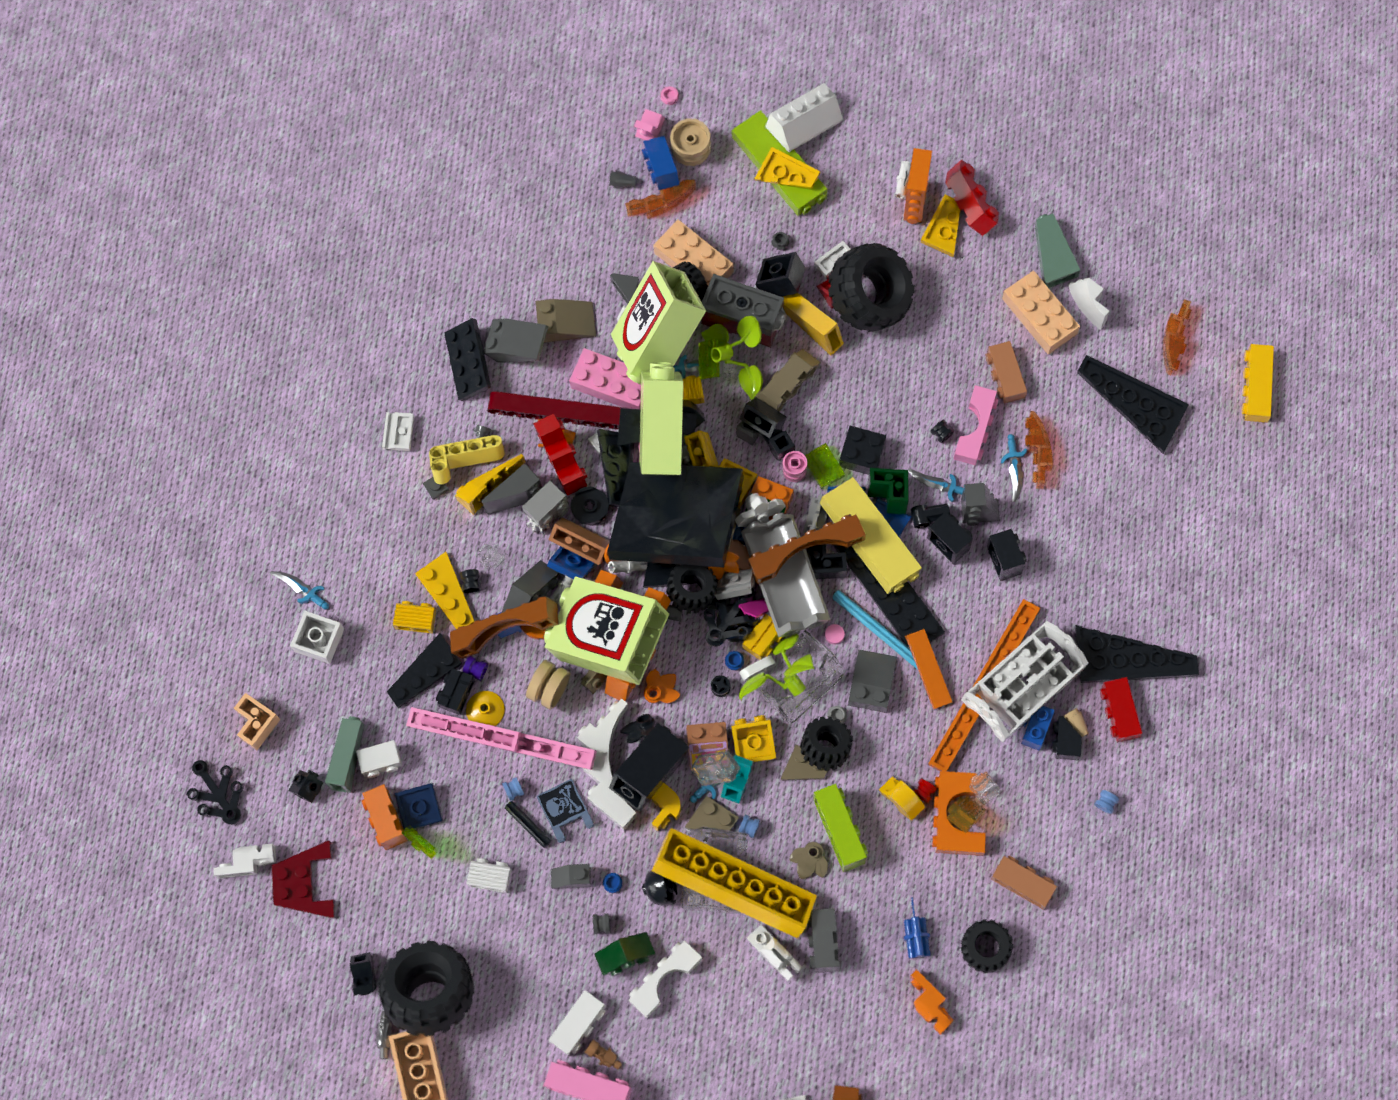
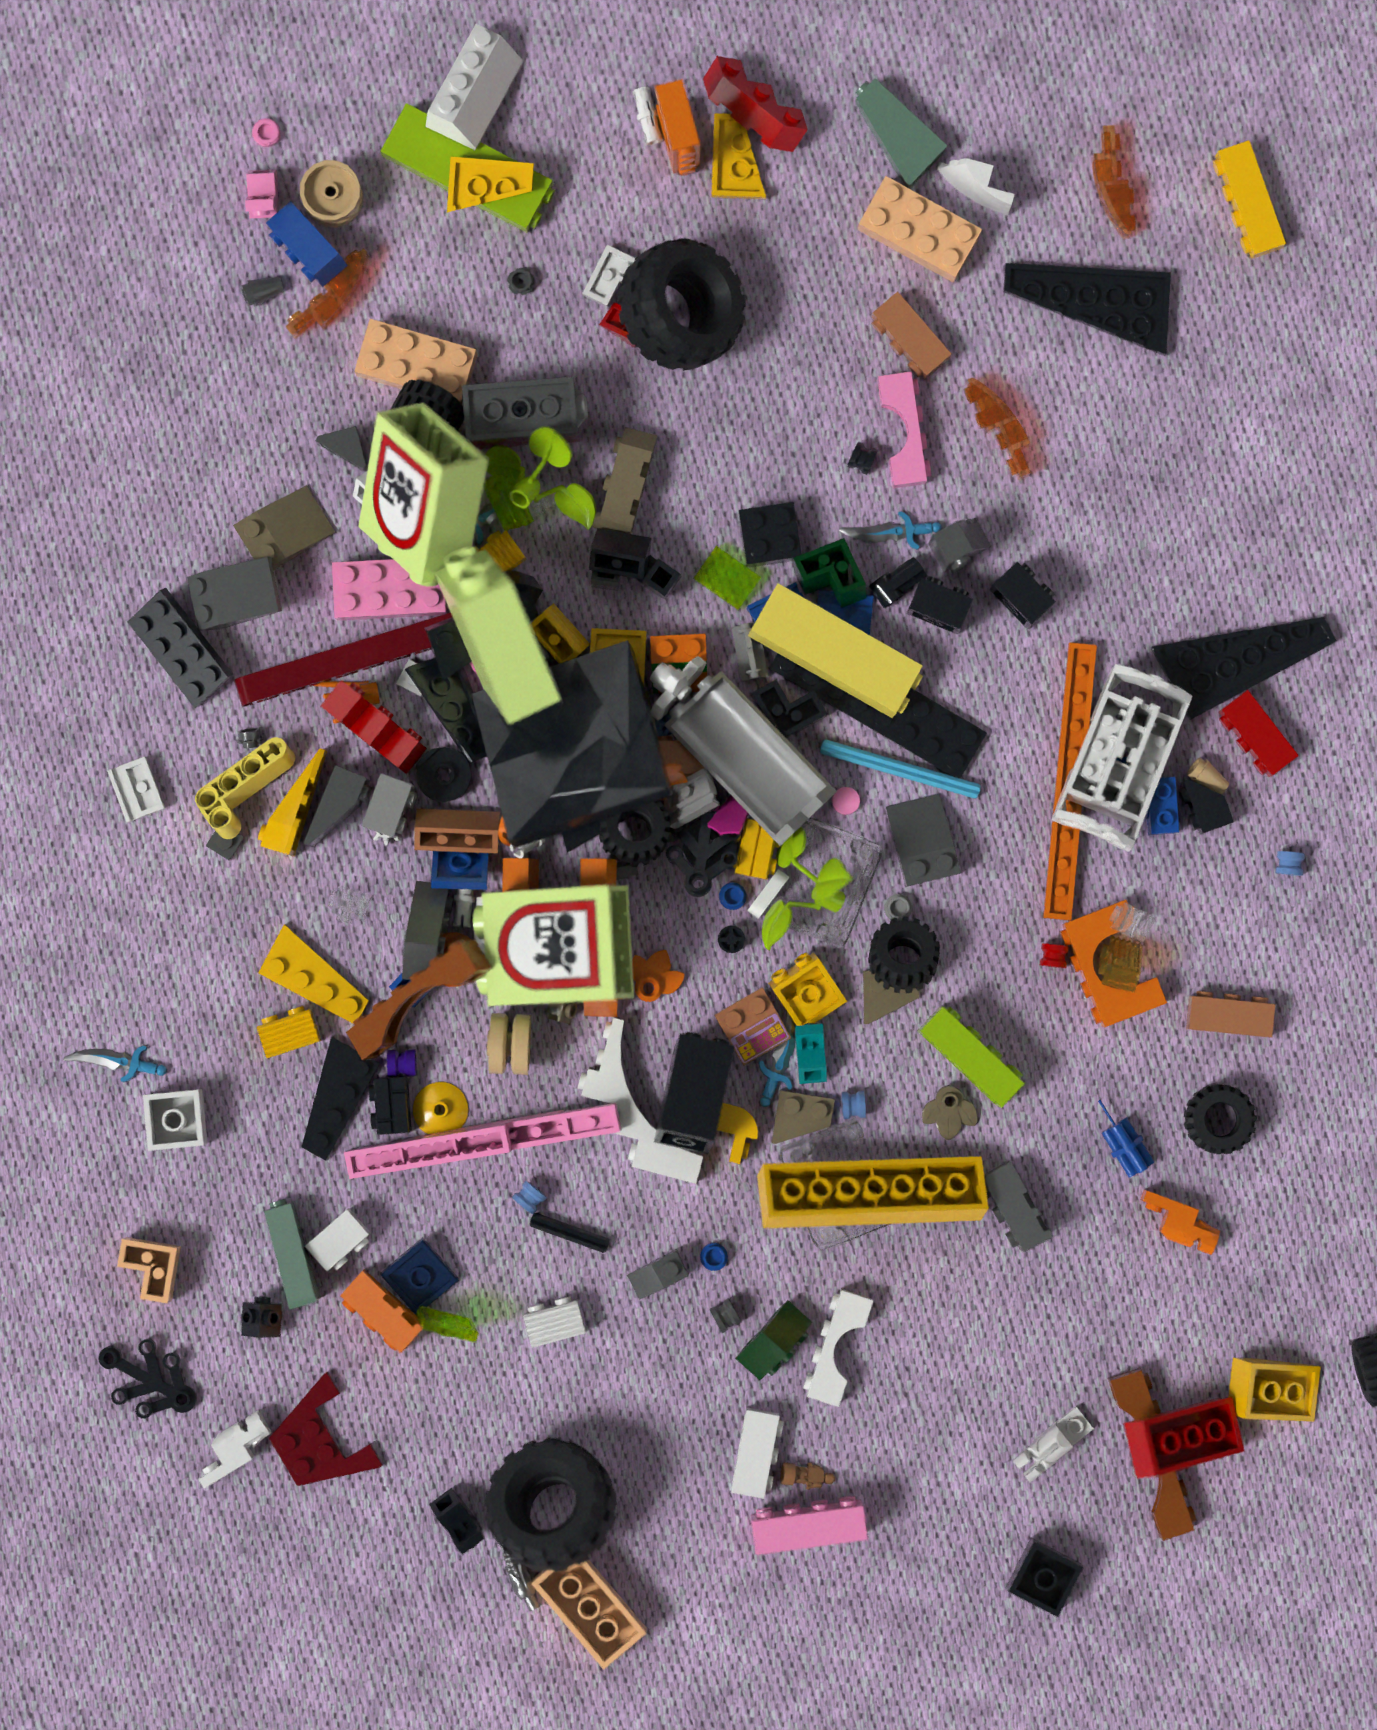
camera: 30 degrees left, 15 degrees up
black wheel [460,569,482,593] -> none
flag [536,779,594,843] -> none
black plate [620,714,655,744] -> none
black cylinder [642,871,678,906] -> none
clear brick [690,751,740,786] -> none
white plate [747,925,803,981] -> none
dark orange arch [748,514,866,584] -> none
black brick [755,252,805,297] -> none
bright pink wheel [782,451,807,482] -> none
yellow slope [783,293,844,356] -> none
yellow brick [879,776,925,821] -> none
orange tile [905,629,952,709] -> none
piece [1001,434,1027,502] -> none

